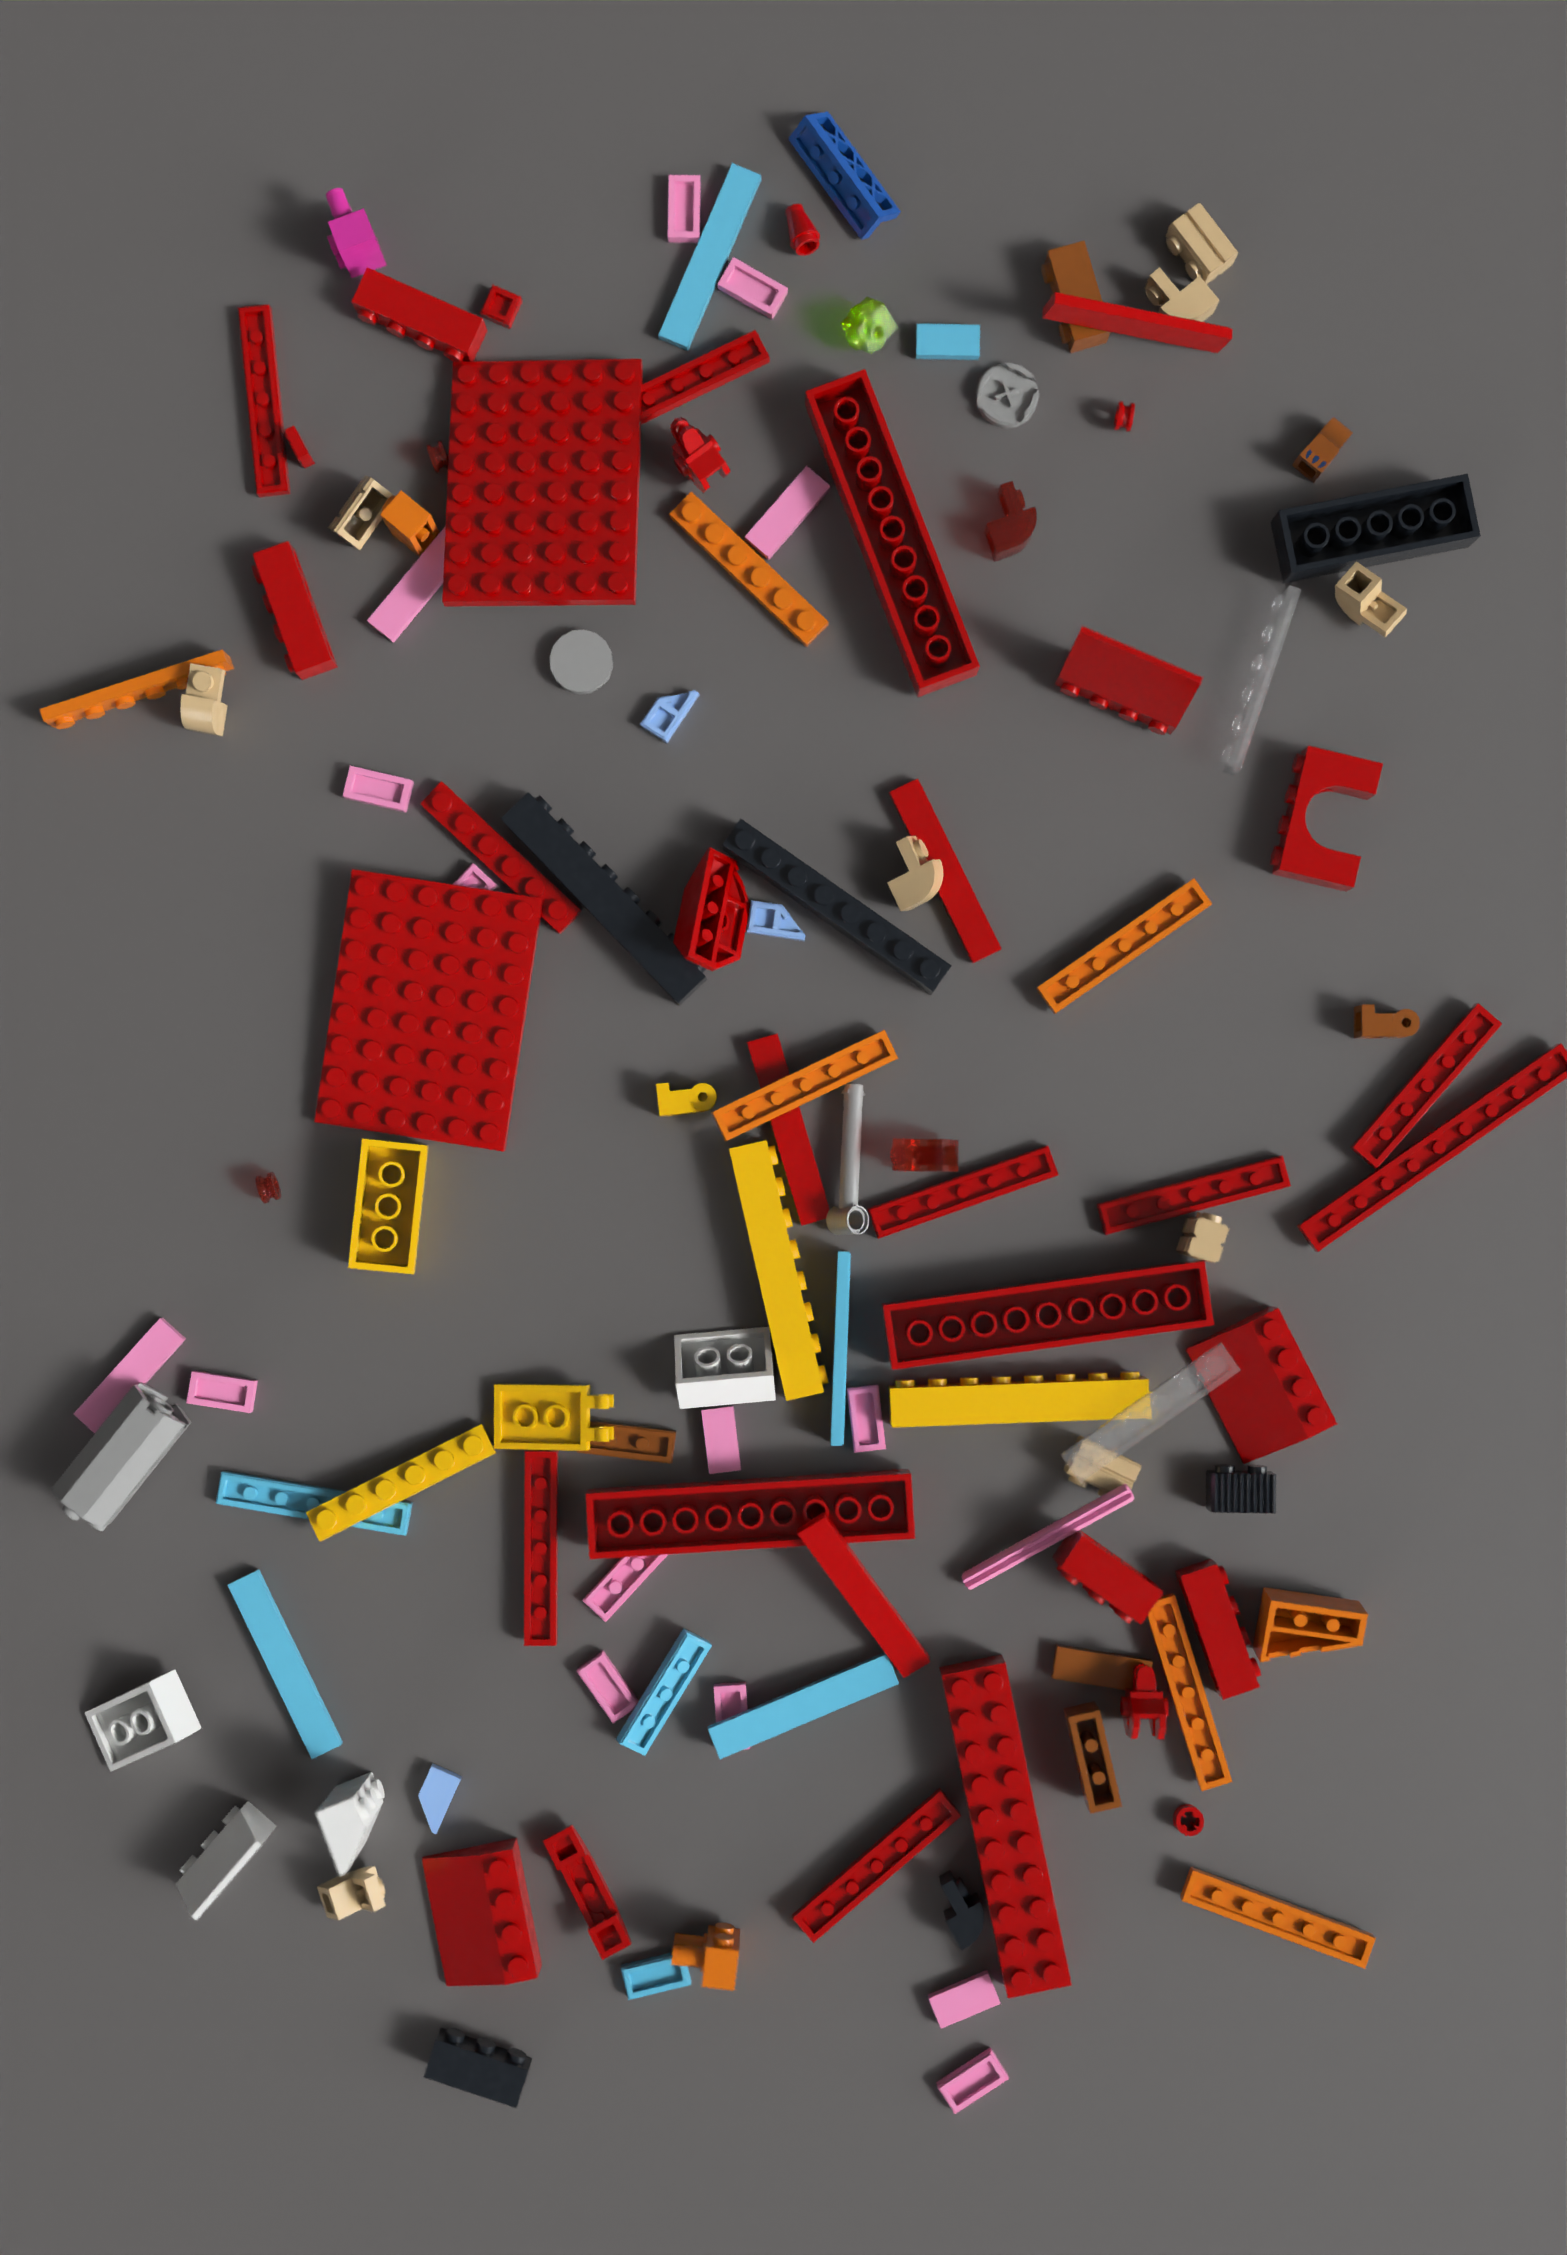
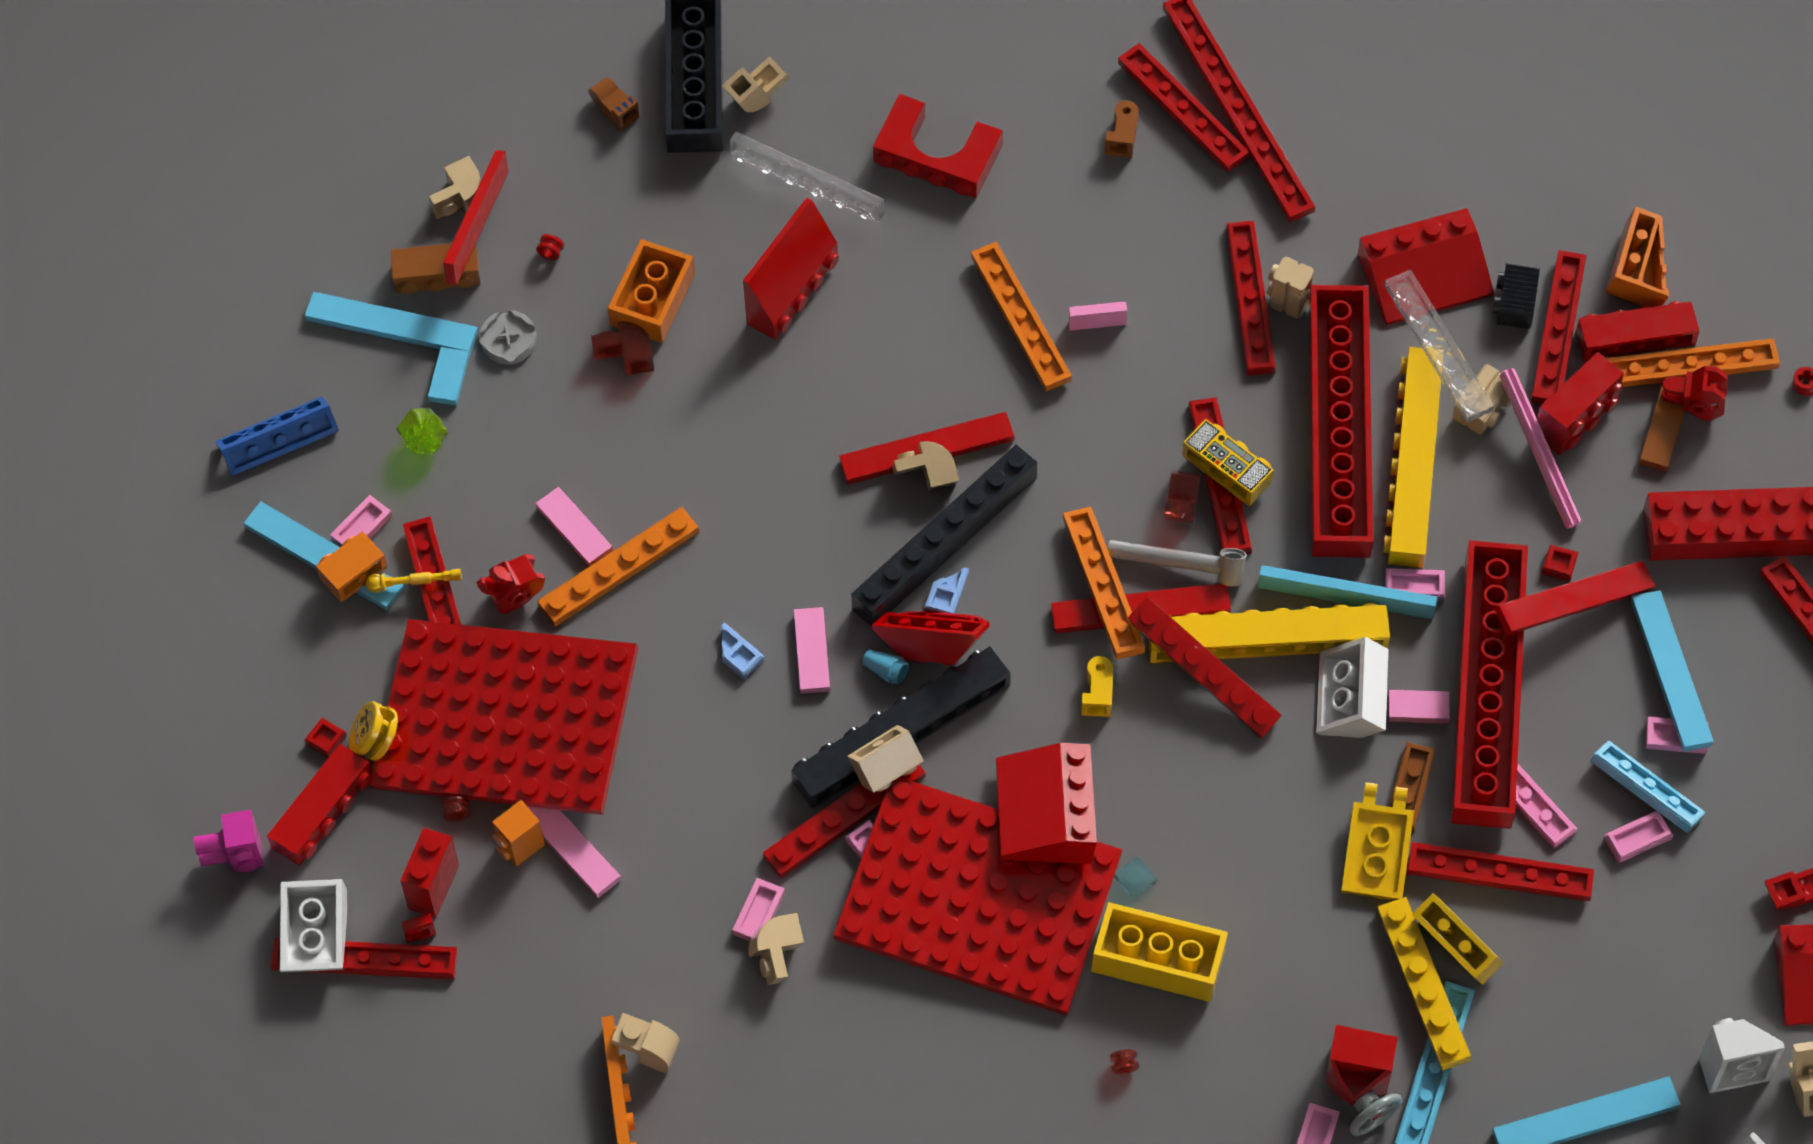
camera: 80 degrees left, 25 degrees down
red brick [251,541,338,680] -> none
tan brick [328,476,393,550] -> none
light blue tile [418,1763,462,1834] -> none
light grey tile [549,629,613,695] -> none
bright pink tile [668,175,701,243] -> none
red cone [785,204,820,256] -> none
red brick [805,369,980,698] -> none
dark orange brick [1063,1701,1122,1814] -> none
tan brick [1166,203,1238,284] -> none
none -> white slope [280,879,347,973]
none -> medium azure tile [305,292,478,355]
none -> orange brick [316,531,388,603]
none -> yellow head [349,701,398,761]
none -> yellow piece [366,569,462,593]
none -> red brick [400,827,459,918]
none -> orange brick [607,239,695,343]
none -> tan brick [749,913,804,985]
none -> bright pink tile [794,607,830,694]
none -> tan brick [848,725,924,792]
none -> medium azure cone [862,649,909,684]
none -> red slope [995,743,1097,864]
none -> bright pink tile [1068,302,1127,331]
none -> clear light blue plate [1114,856,1157,900]
none -> red plate [1126,596,1282,739]
none -> brick [1182,419,1274,507]
none -> red piece [1325,1025,1402,1136]
none -> yellow brick [1412,893,1504,985]
none -> red plate [1531,250,1587,404]
none -> red tile [1542,544,1579,582]

